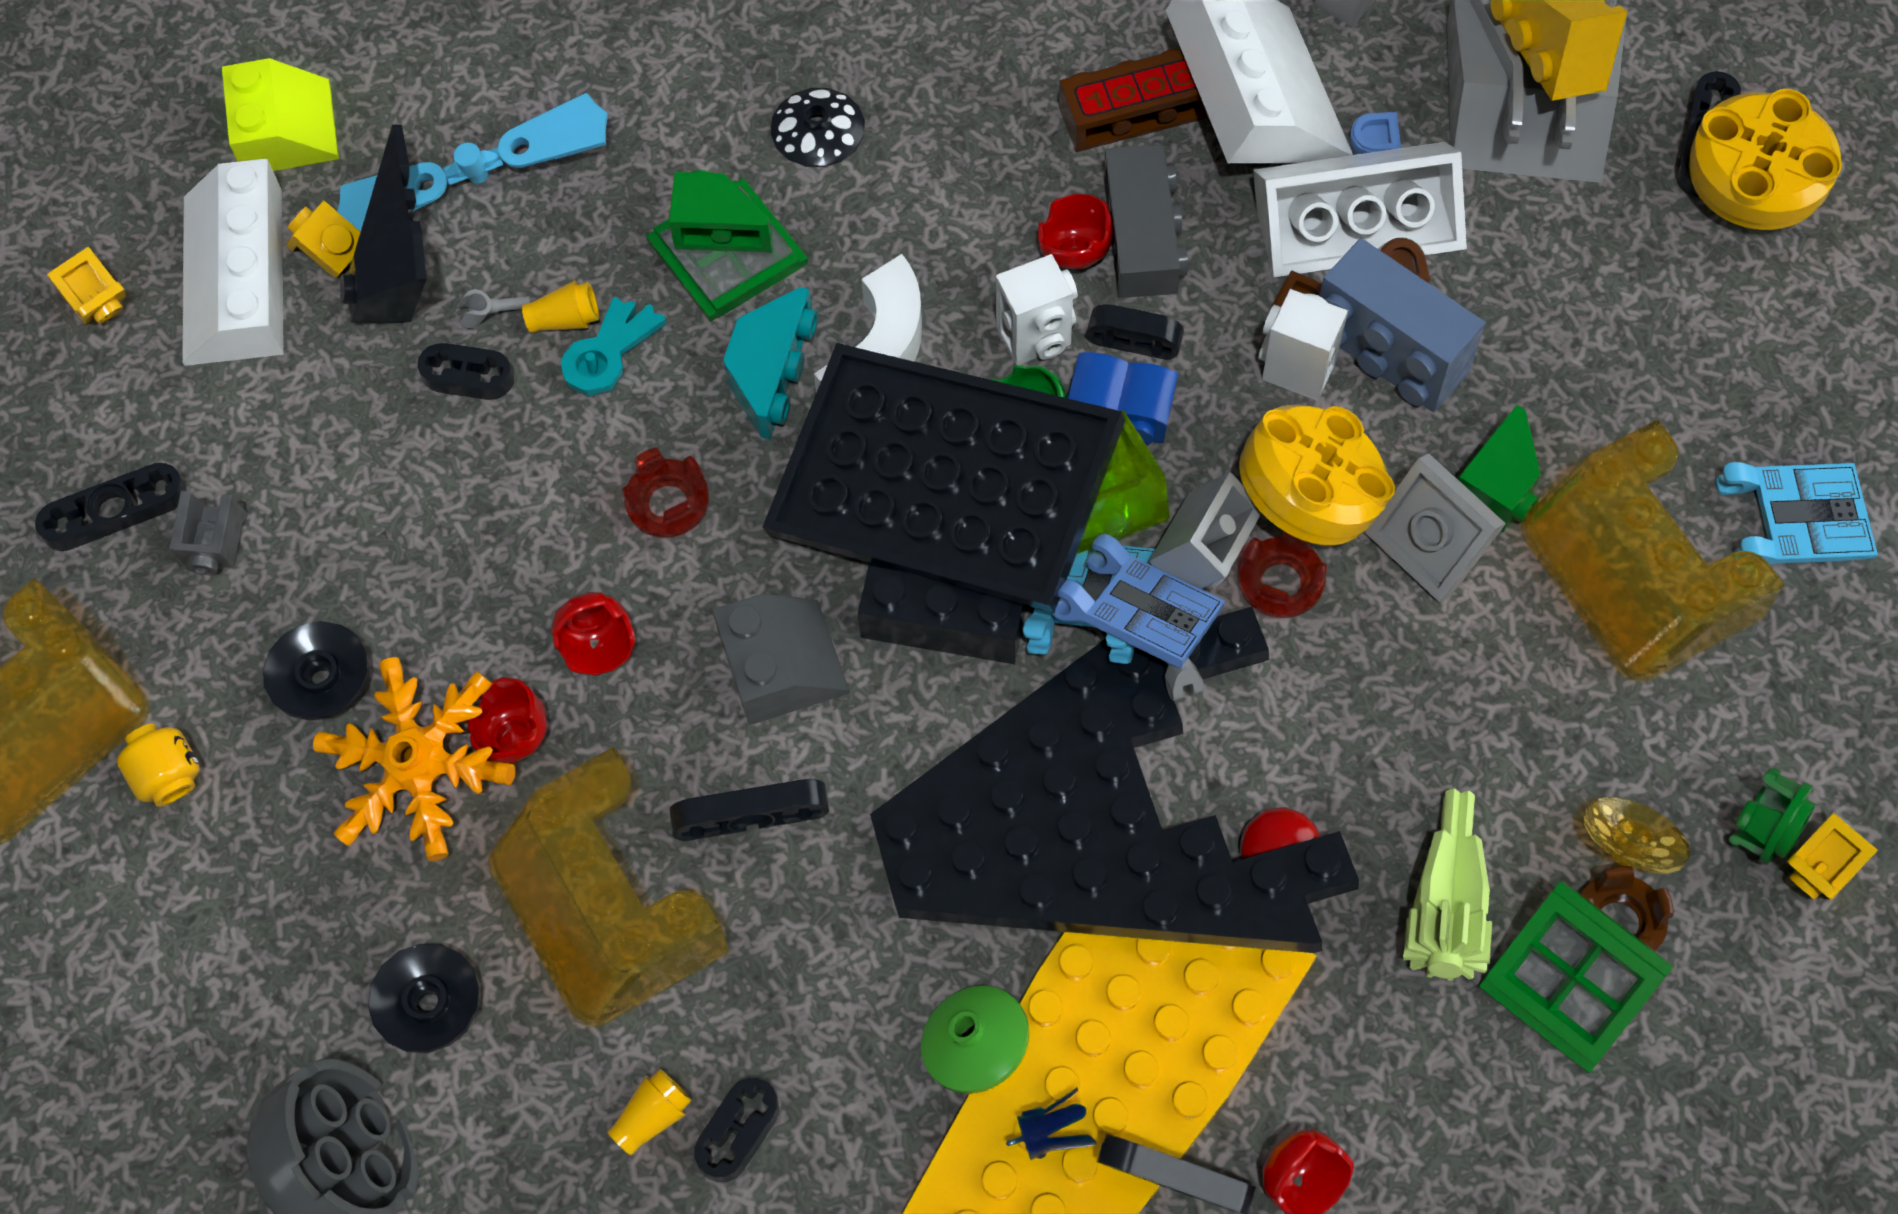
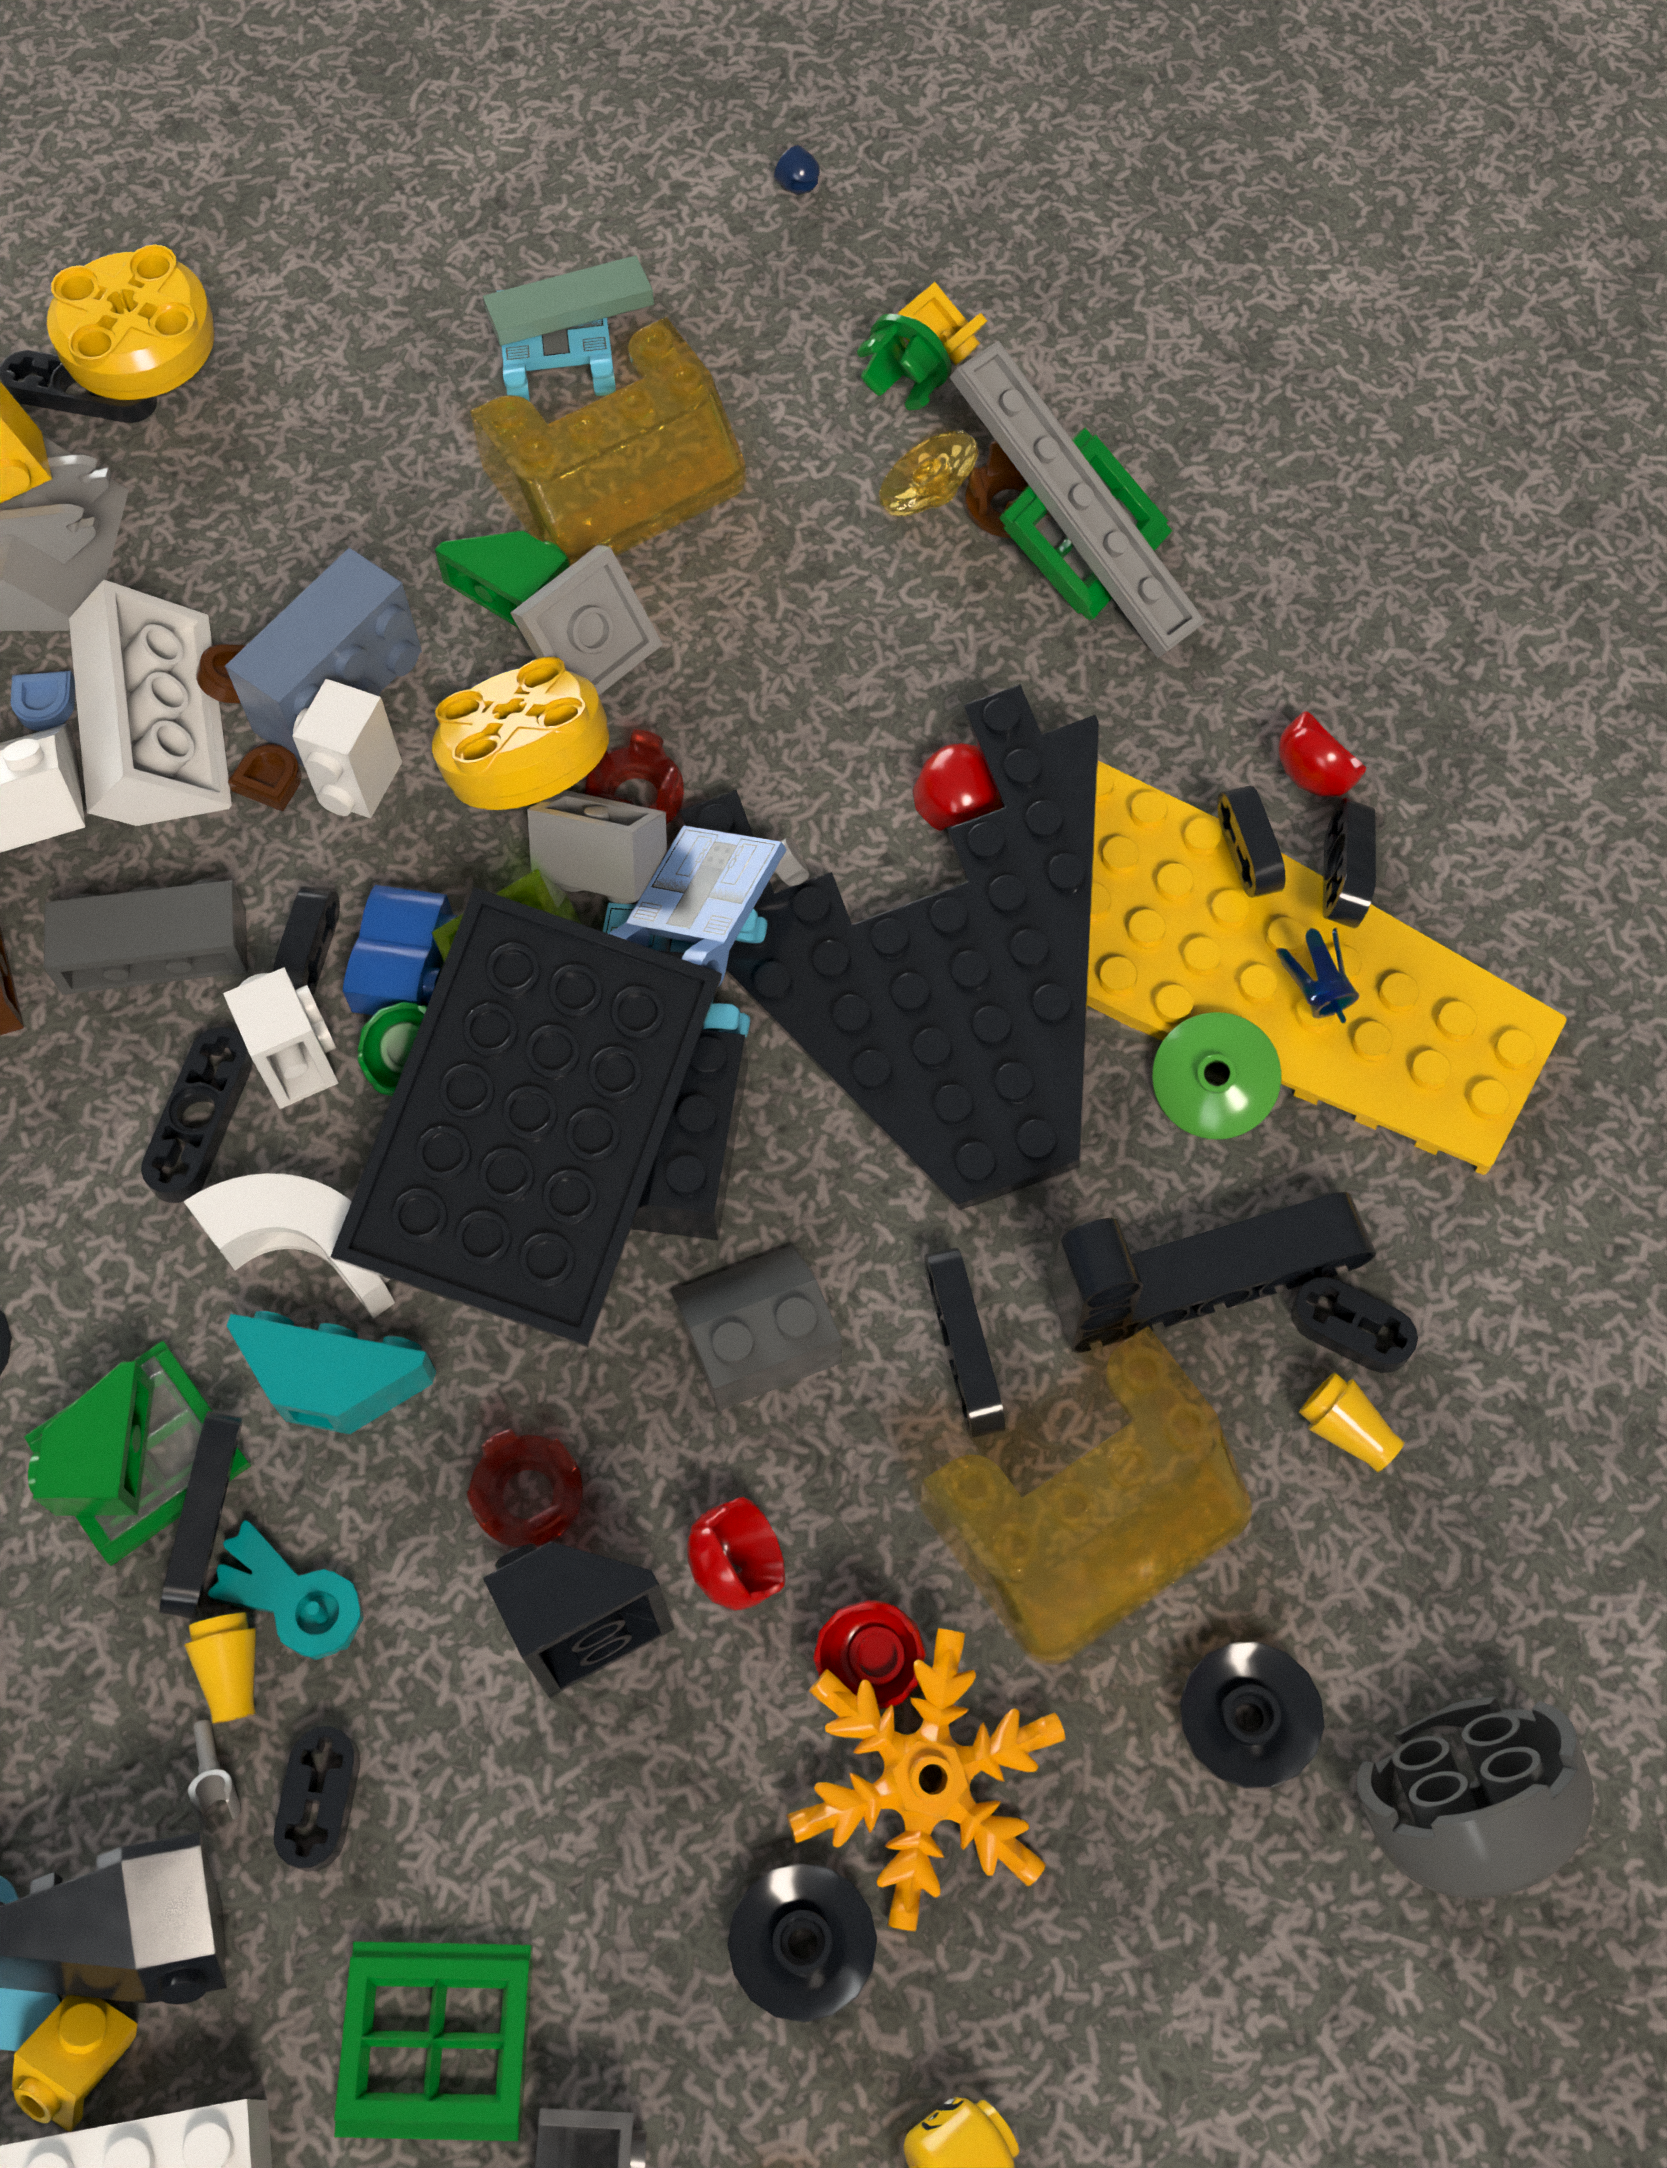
camera: 95 degrees left, 0 degrees up
red hair [1038,194,1113,269] -> none
yellowish green piece [1403,788,1492,981] -> none
none -> black beam [141,1027,253,1203]
none -> black beam [159,1411,243,1619]
none -> green piece [334,1941,533,2141]
none -> sand green tile [483,255,654,346]
none -> black slope [483,1541,675,1698]
none -> light grey tile [949,340,1206,659]
none -> black beam [1049,1192,1376,1353]
none -> black beam [1217,786,1286,898]

